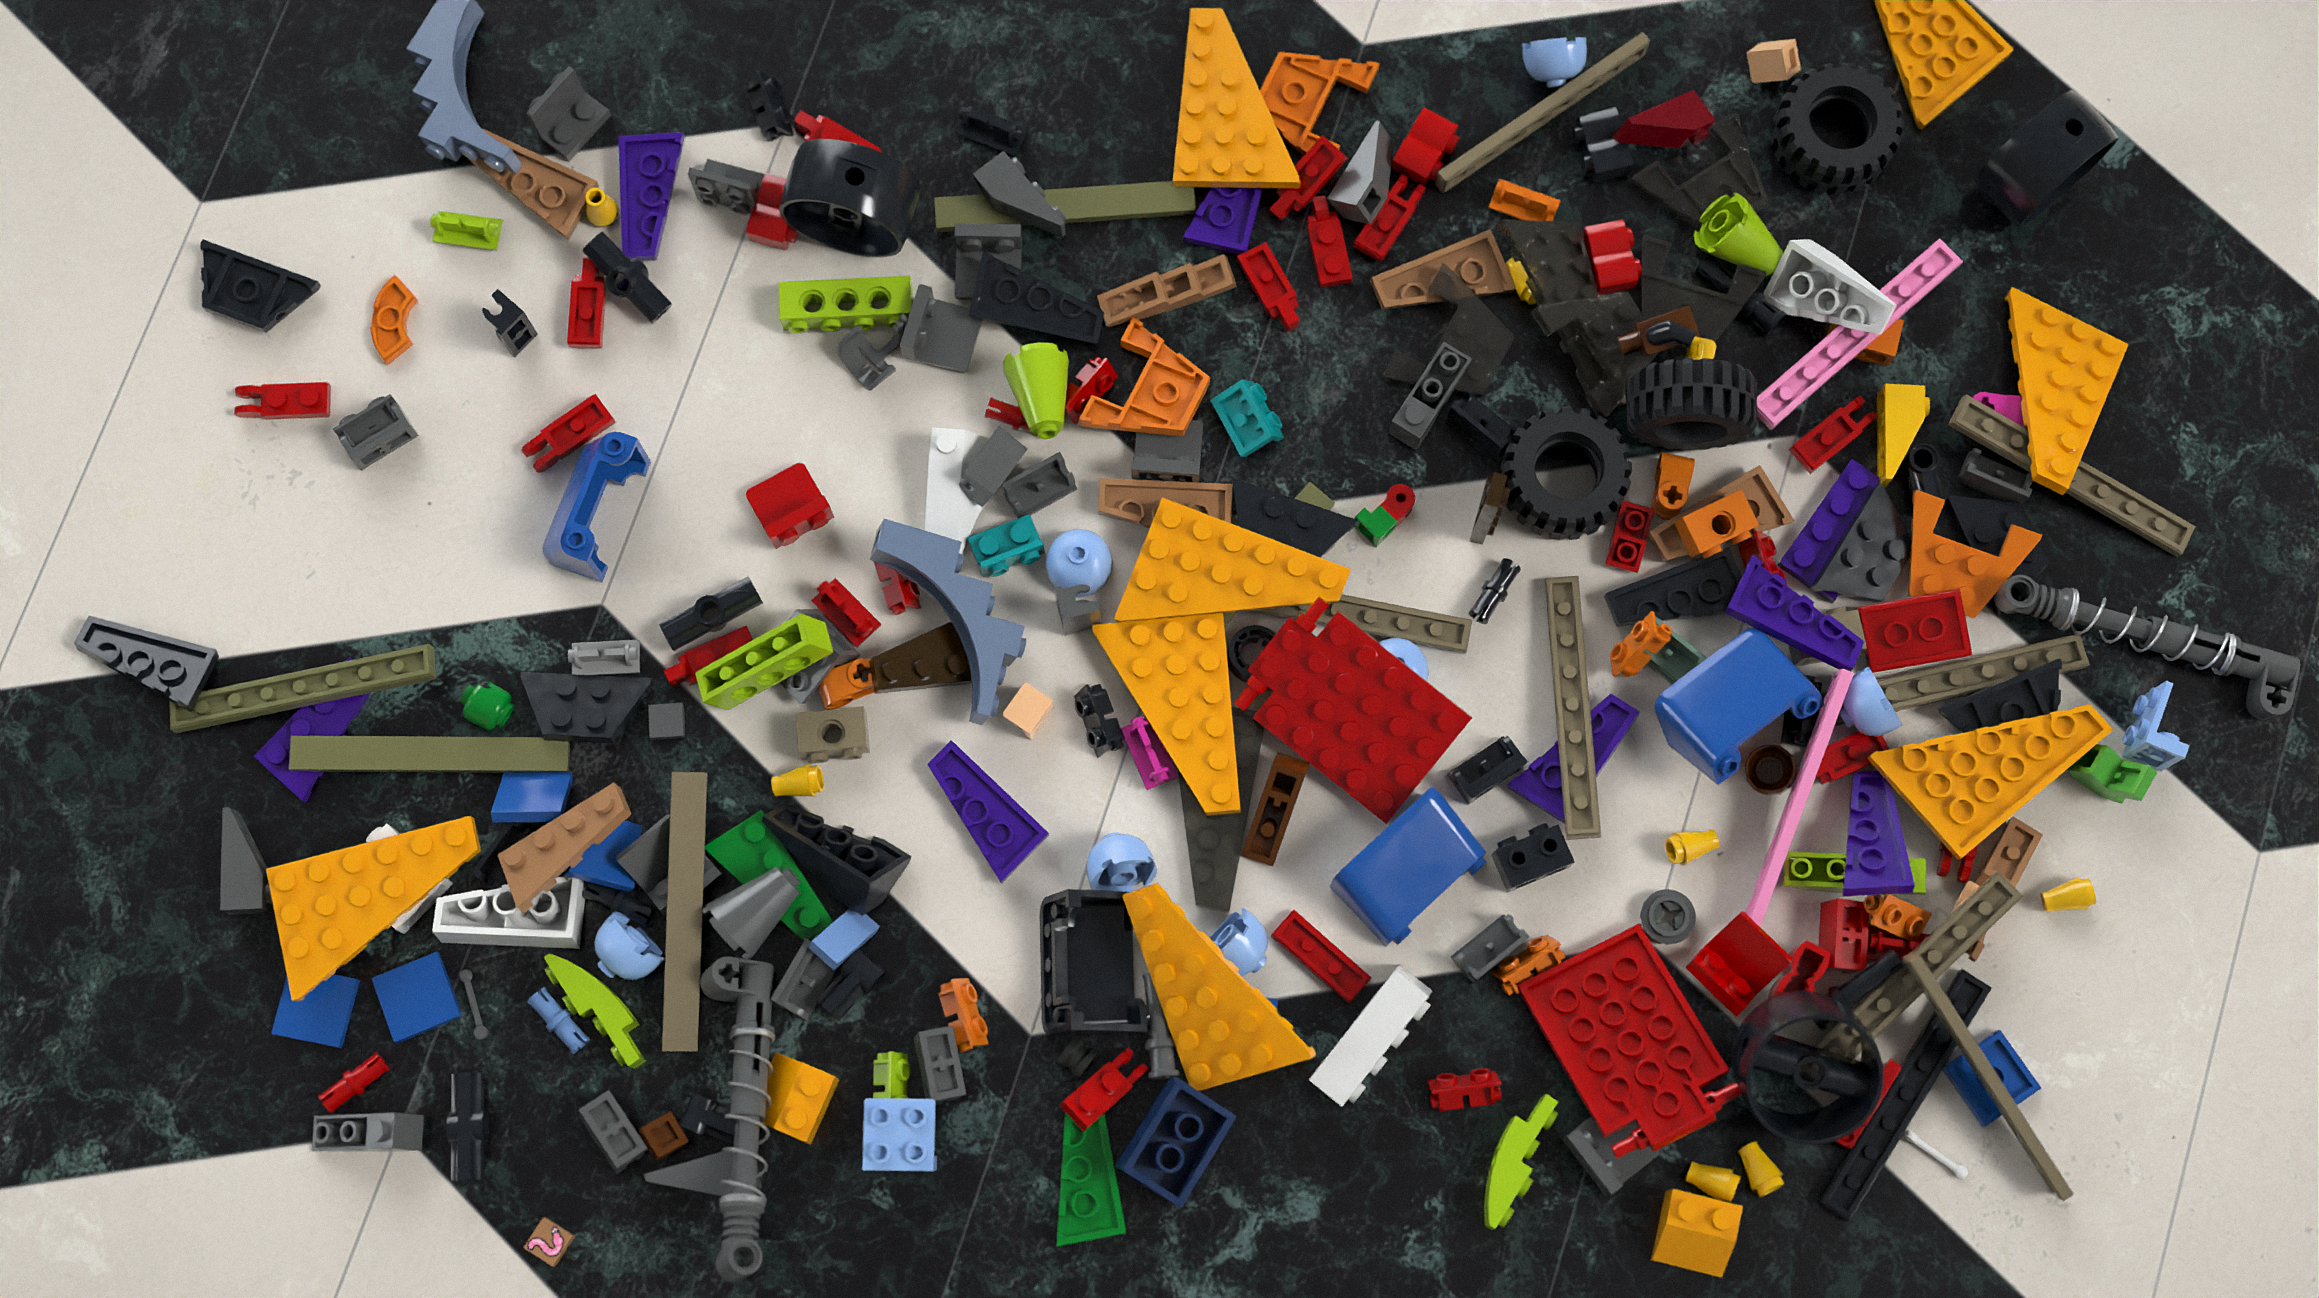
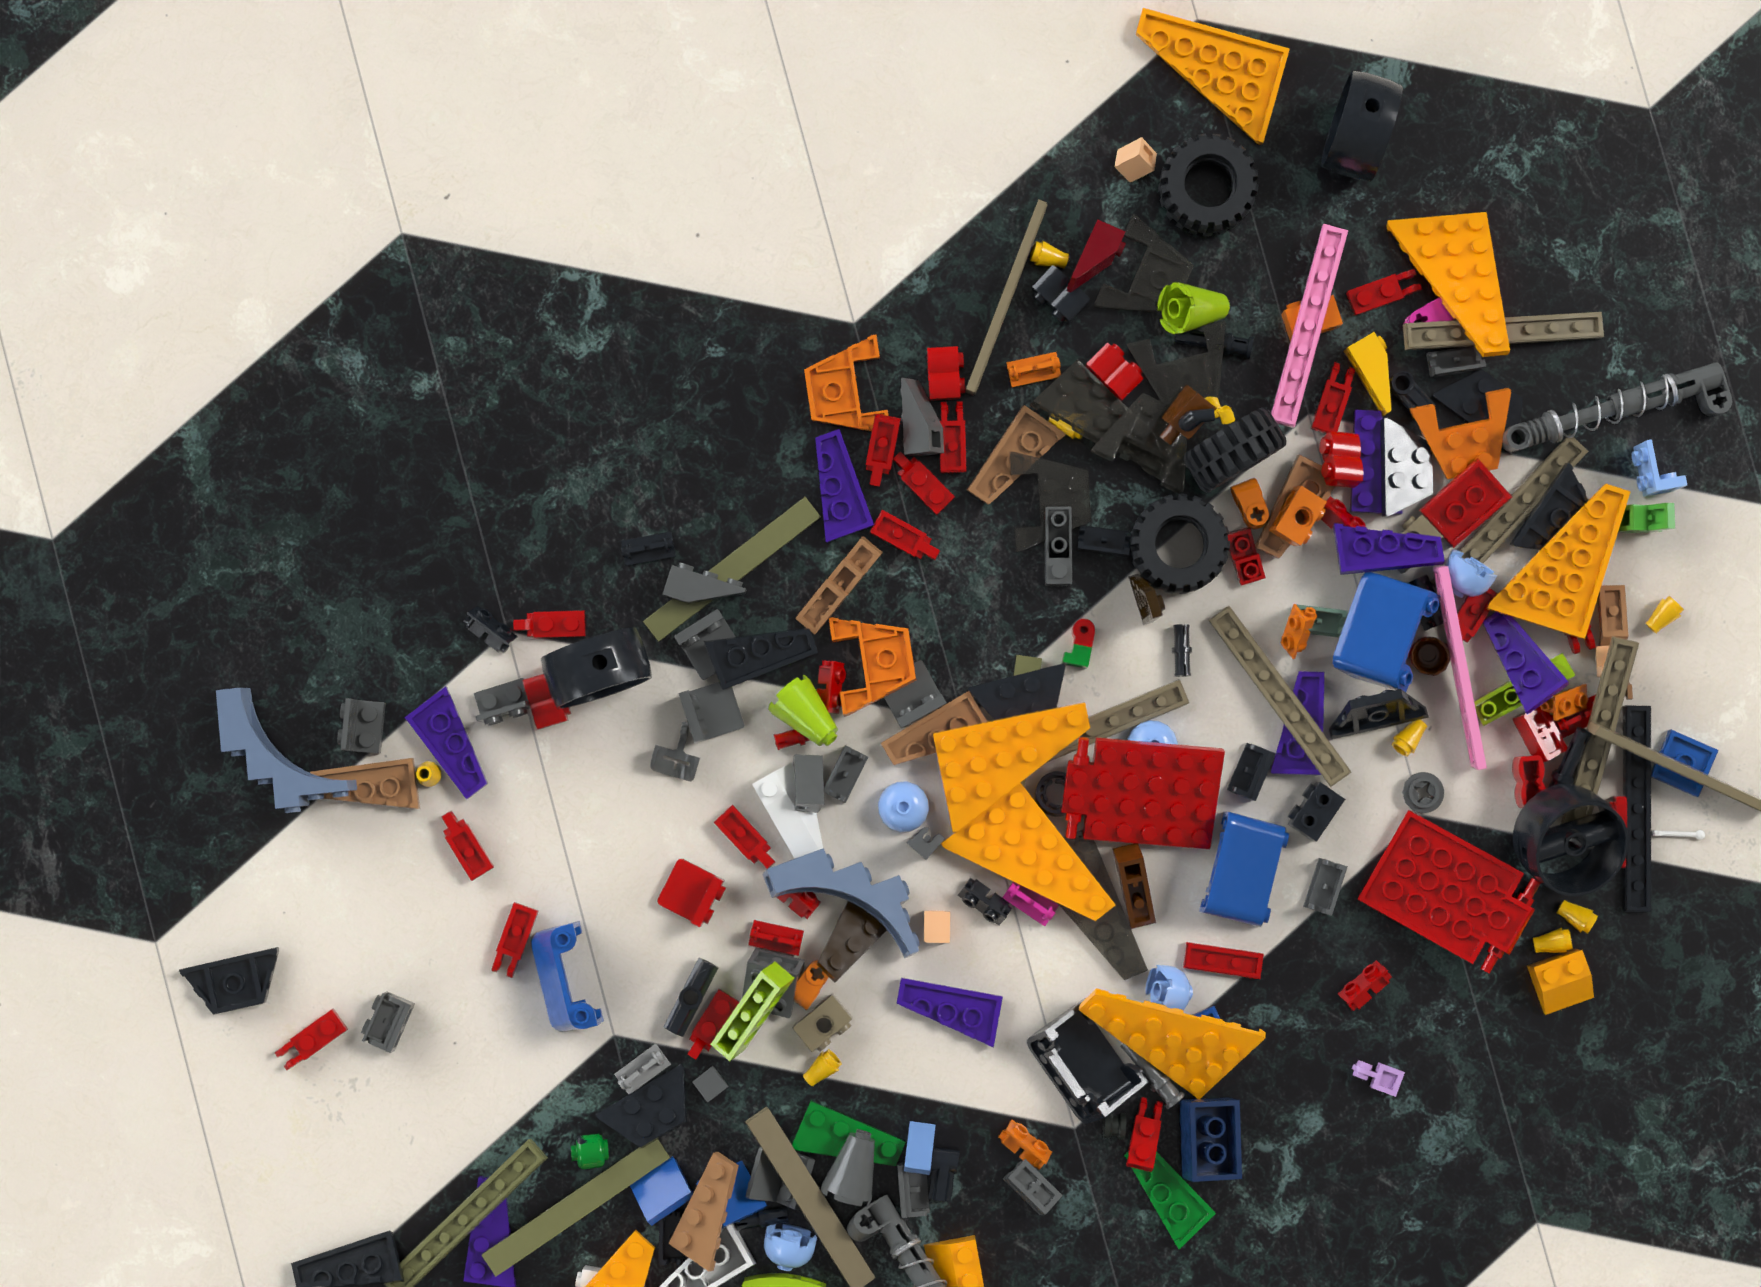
camera: 30 degrees left, 10 degrees up
orange tile [370,275,418,365] -> none
lime hinge [430,211,503,251] -> none
black hinge [482,289,538,357] -> none
black piece [583,231,672,324] -> none
black wedge [762,803,912,916] -> none
lime brick [779,276,913,334] -> none
light blue bracket [862,1098,937,1171] -> none
lime hinge [873,1051,910,1099] -> none
teal bracket [968,514,1045,577] -> none
light blue cylinder [1086,832,1157,892] -> none
light orange wing [1173,8,1300,188] -> none
teal bracket [1210,379,1284,457] -> none
white wedge [1309,965,1432,1106] -> none
lime slope [1484,1094,1558,1230] -> none
orange hinge [1491,935,1566,996] -> none
light blue cylinder [1522,37,1587,88] -> none
dark grey bracket [1562,1116,1660,1196] -> none
black wing [1604,547,1742,627] -> none
red bracket [1685,911,1793,1017] -> none
white wedge [1764,239,1897,335] -> none
none -> red hinge [714,805,775,869]
none -> yellow cone [1029,241,1069,269]
none -> red brick [1319,431,1363,488]
none -> black wing [1329,689,1429,740]
none -> red hinge [1346,269,1422,316]
none -> lavender plate [1352,1060,1405,1097]

